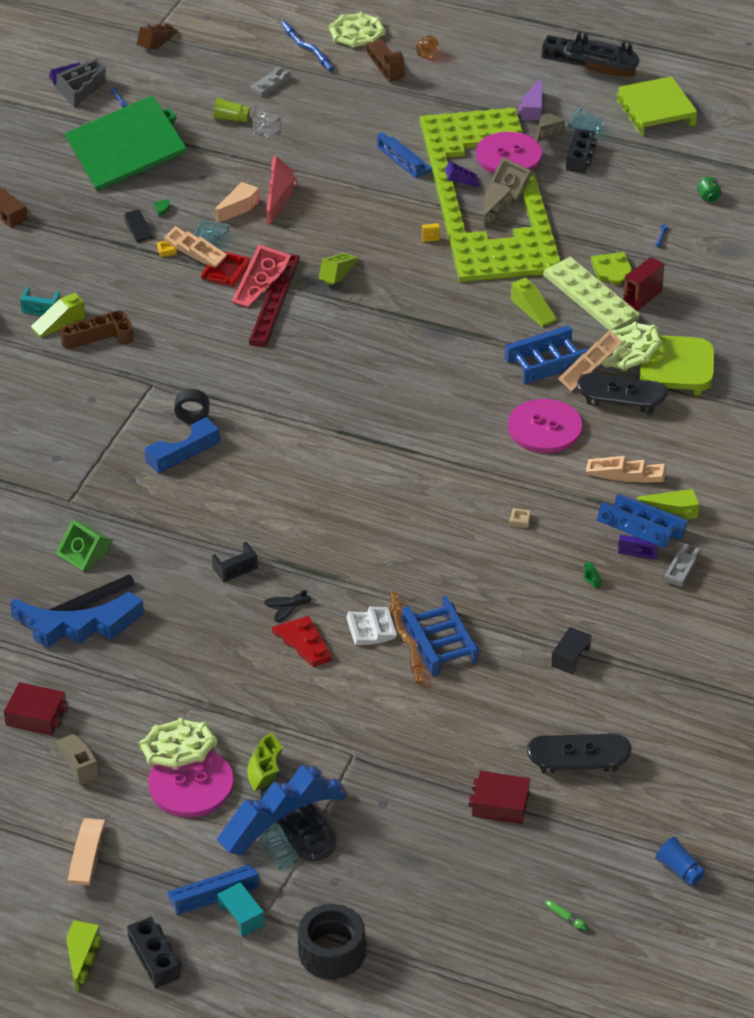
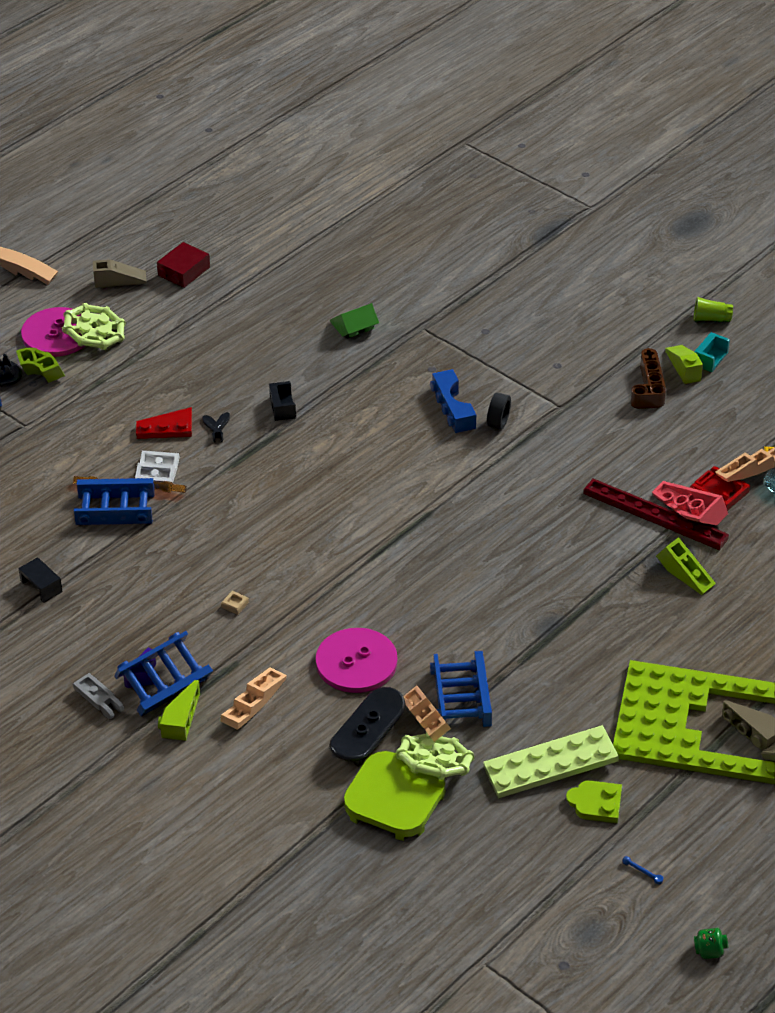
camera: 110 degrees right, 0 degrees up
blue arch [10,591,144,648] -> none
black axle [48,574,134,611] -> none
yellow tile [422,223,440,242] -> none
lime slope [511,277,557,328] -> none
green tile [583,561,602,589] -> none
dark red brick [623,257,665,311] -> none

